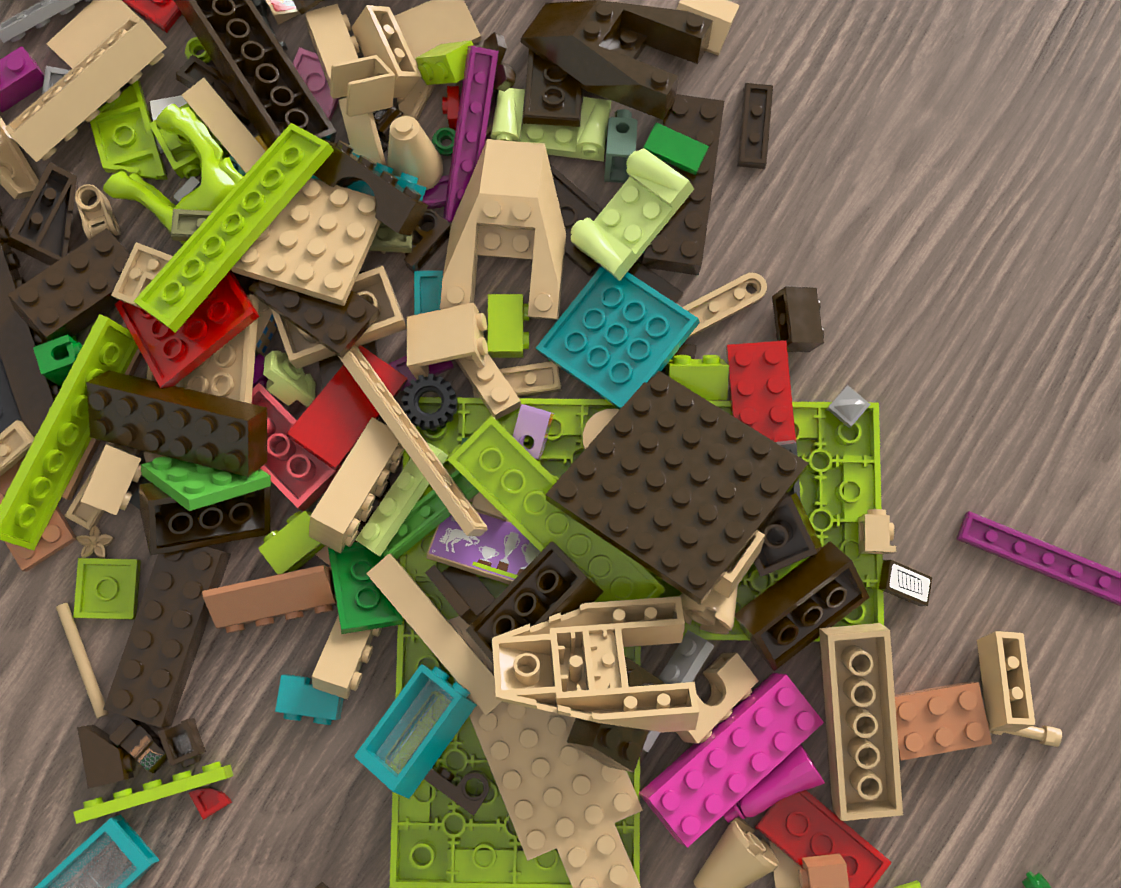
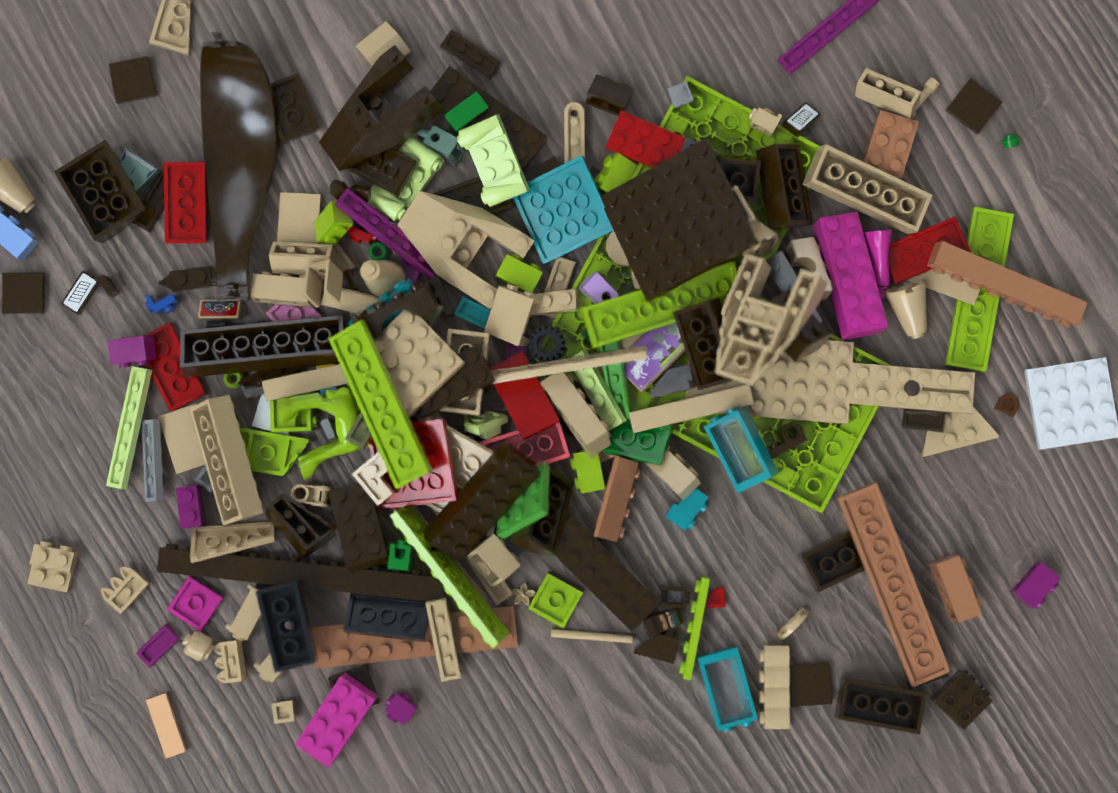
camera: 65 degrees left, 5 degrees up
none -> dark brown tile [945,78,1002,135]

